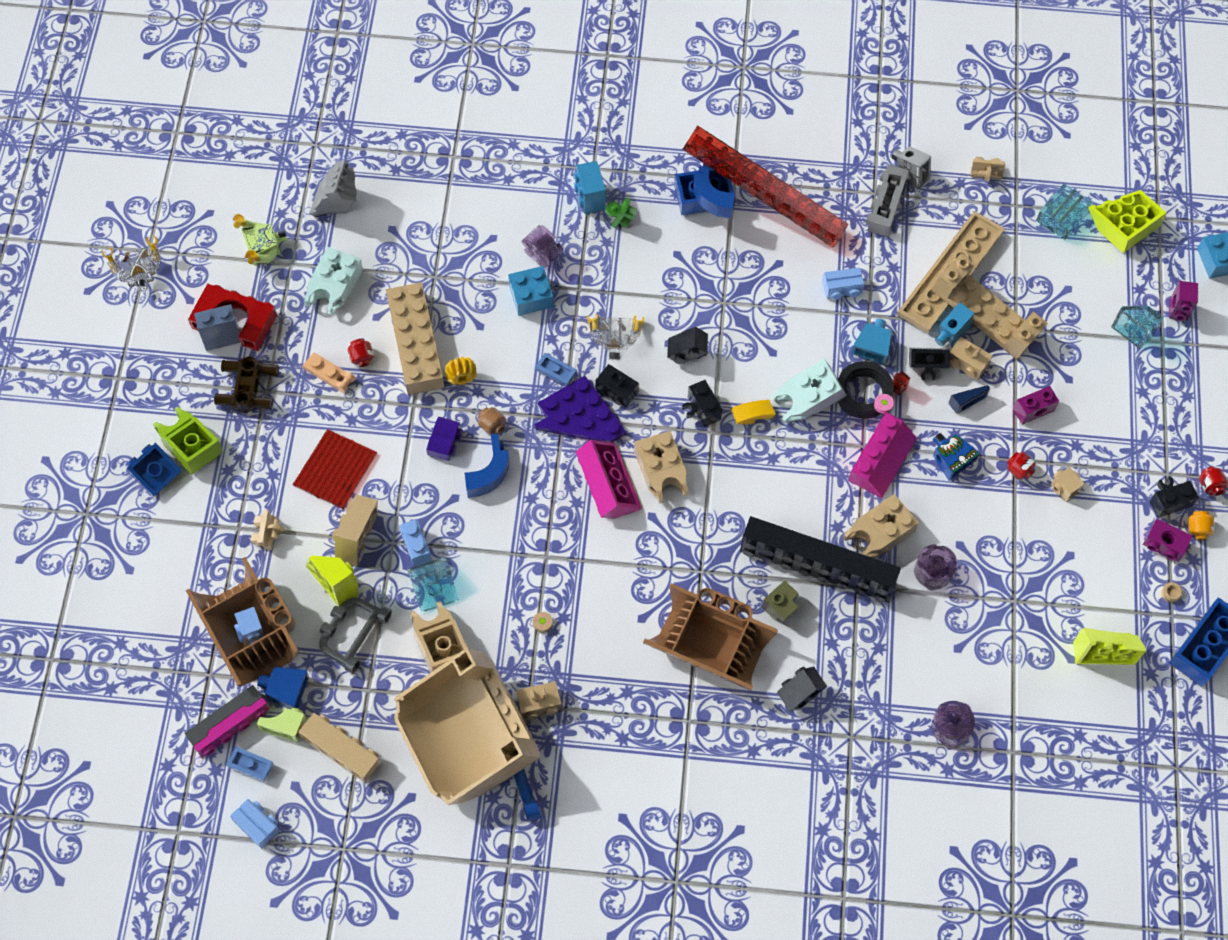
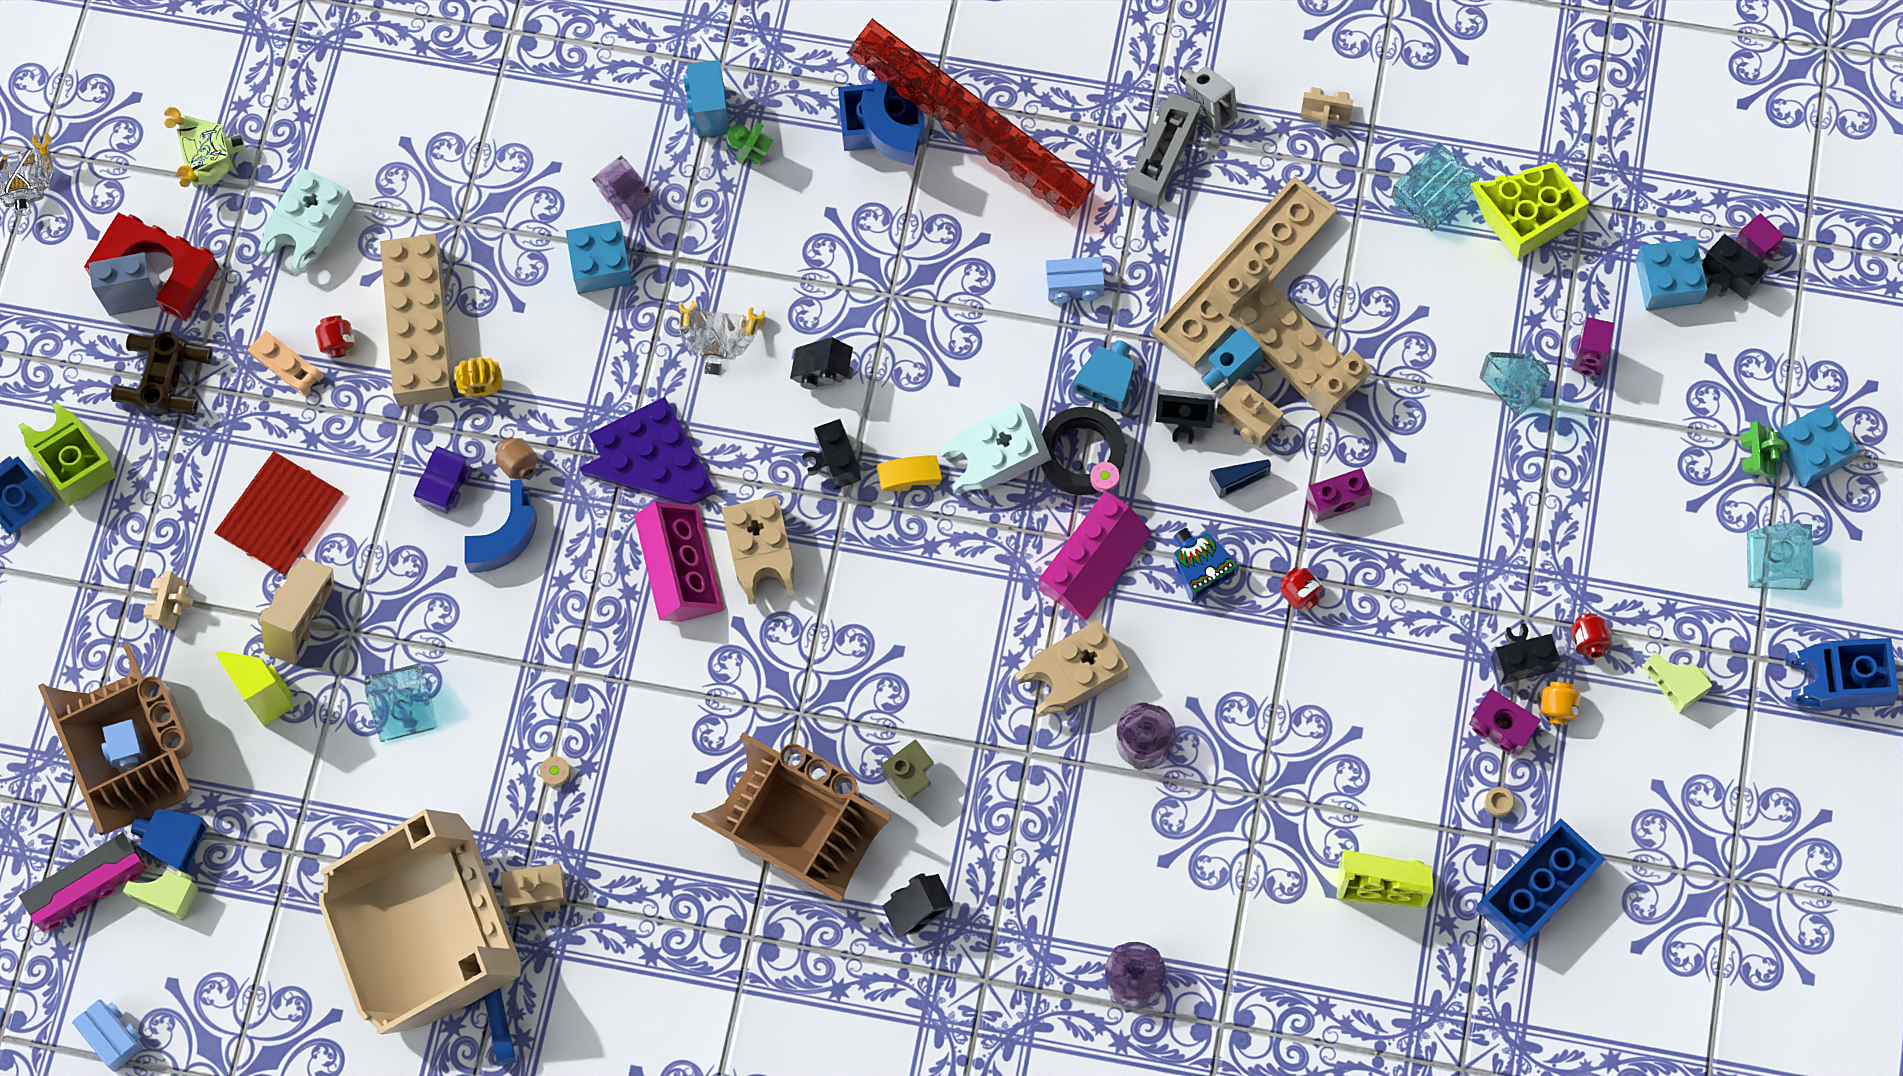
camera: 10 degrees right, 5 degrees up
medium blue plate [226,747,274,782] -> none
tan brick [298,713,381,784] -> none
light grey slope [309,160,357,217] -> none
dark grey bar [319,597,392,674] -> none
light blue brick [399,519,432,567] -> none
tan brick [410,602,467,673] -> none
medium blue plate [535,353,577,386] -> none
black brick [595,364,639,408] -> none
black piece [740,516,901,603] -> none
clear red piece [893,371,911,396] -> none
tan brick [1051,467,1085,502] -> none

